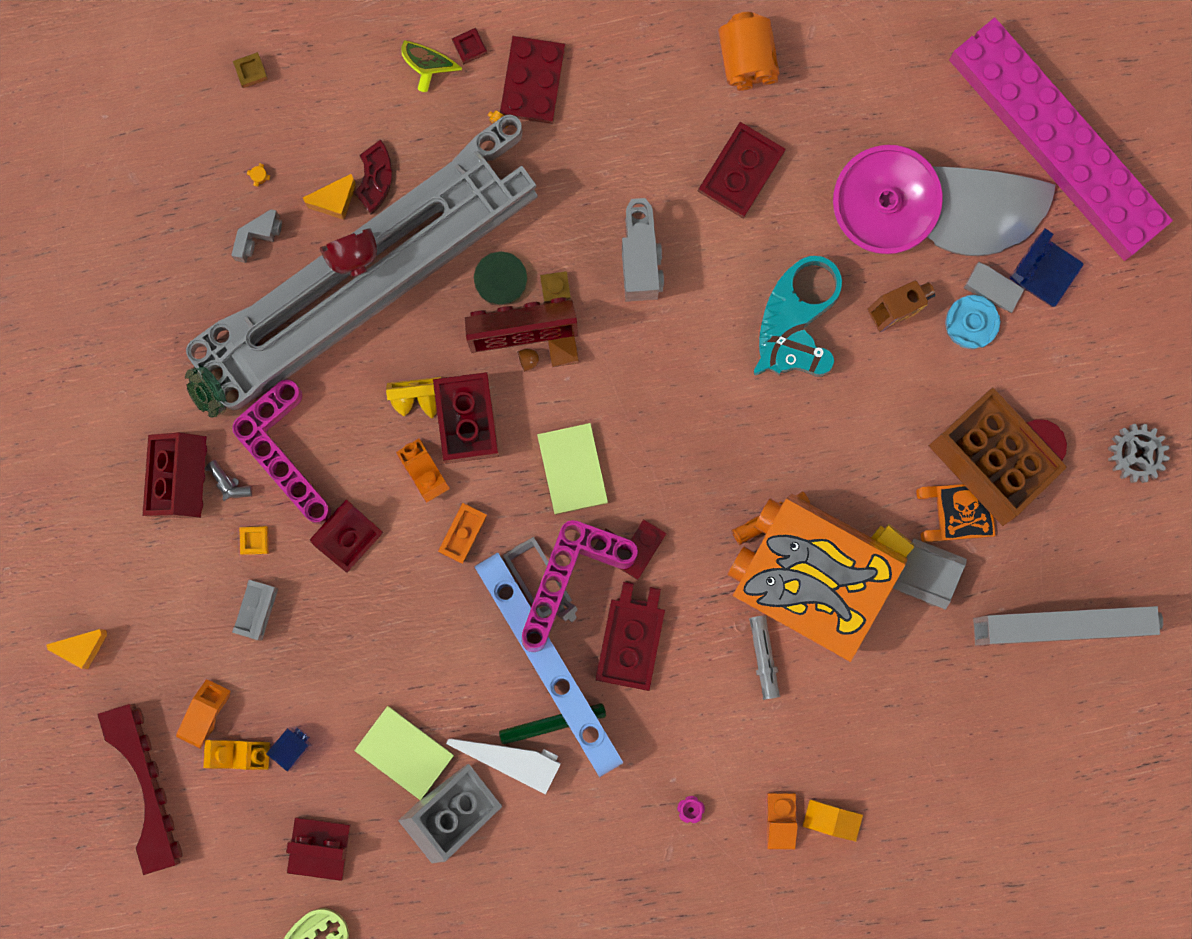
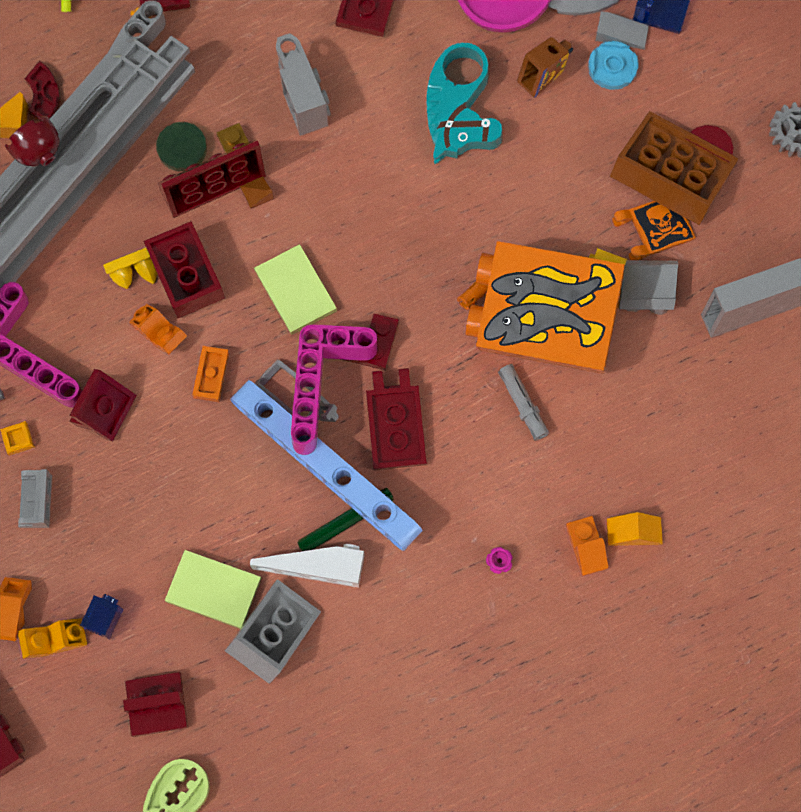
camera: 15 degrees left, 10 degrees down
dark orange hinge [517,348,539,372] -> none

